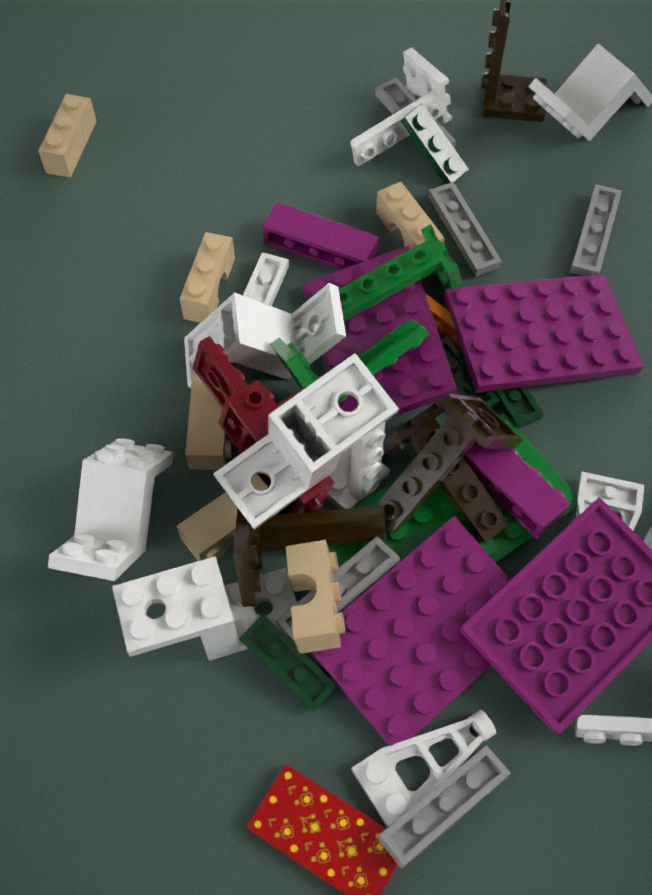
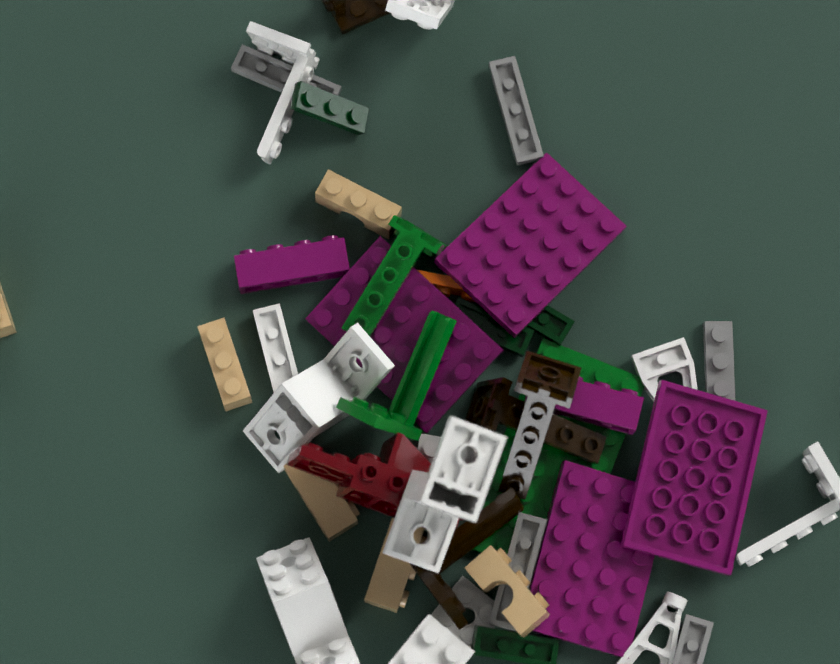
camera: 40 degrees left, 15 degrees up
light grey plate [428,182,502,277] -> none

